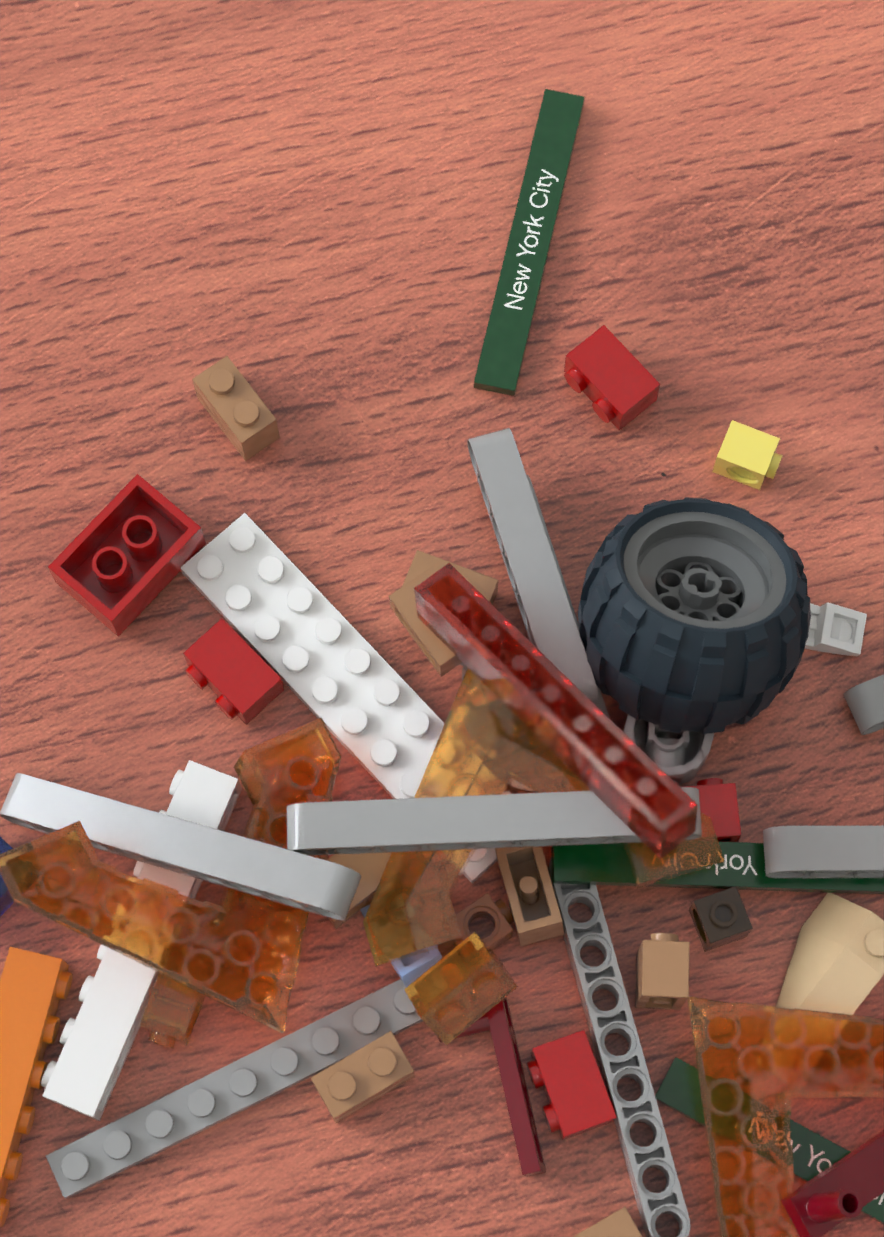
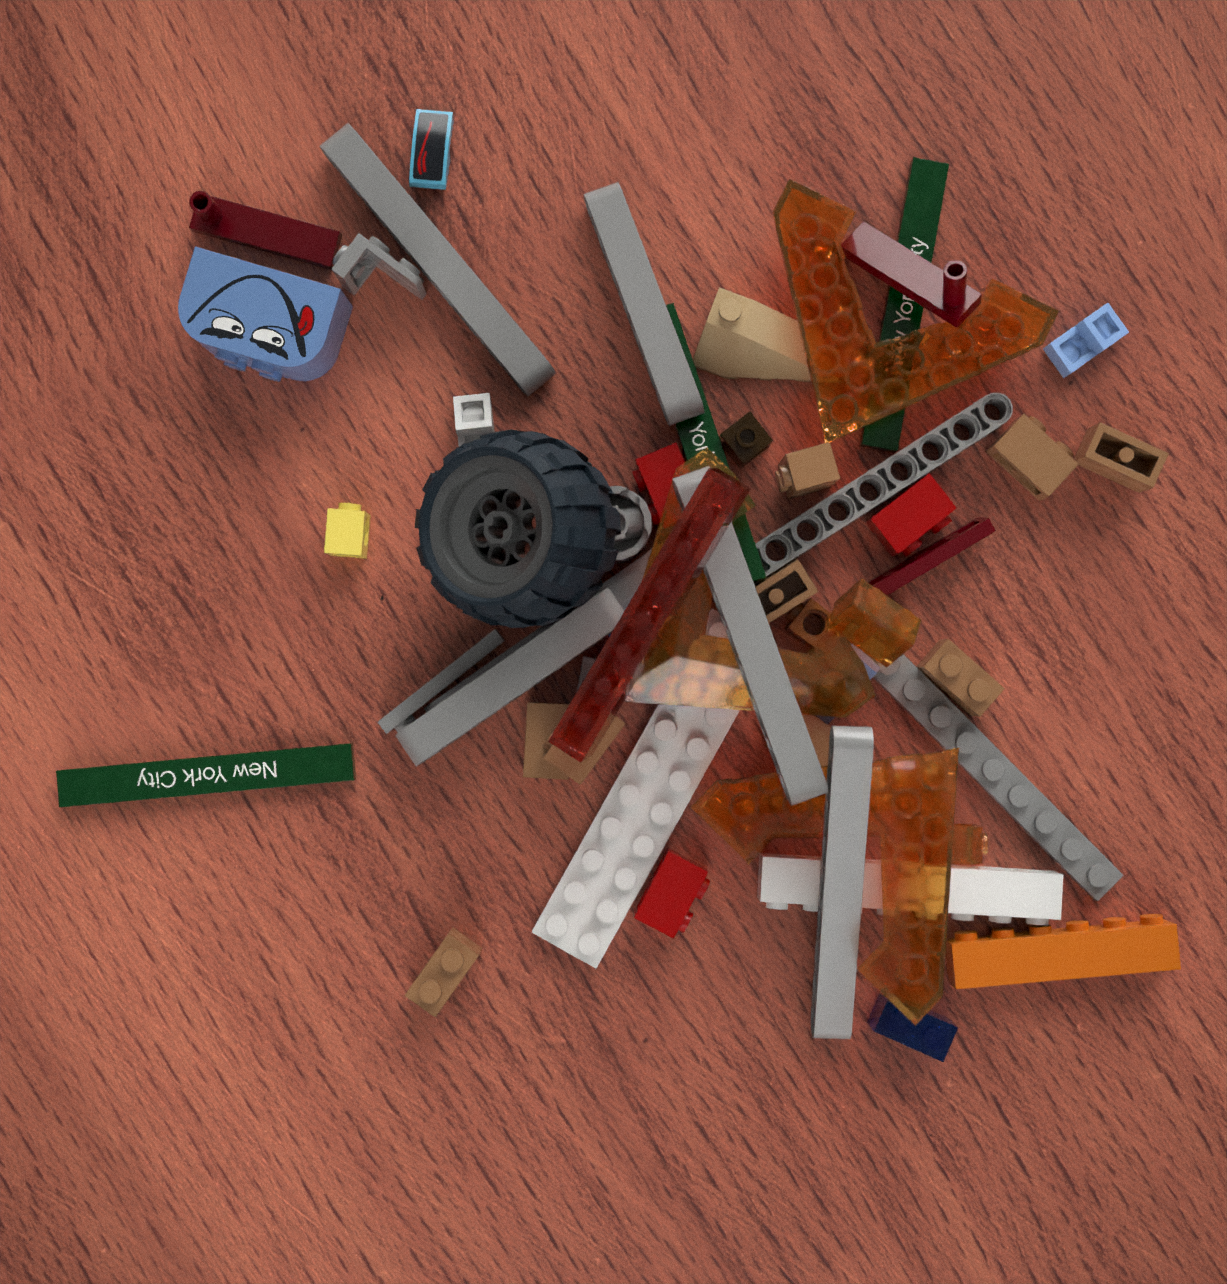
camera: 105 degrees left, 15 degrees up
red brick [48,474,206,637] -> none
red brick [564,325,660,431] -> none
none -> light grey piece [377,629,505,734]

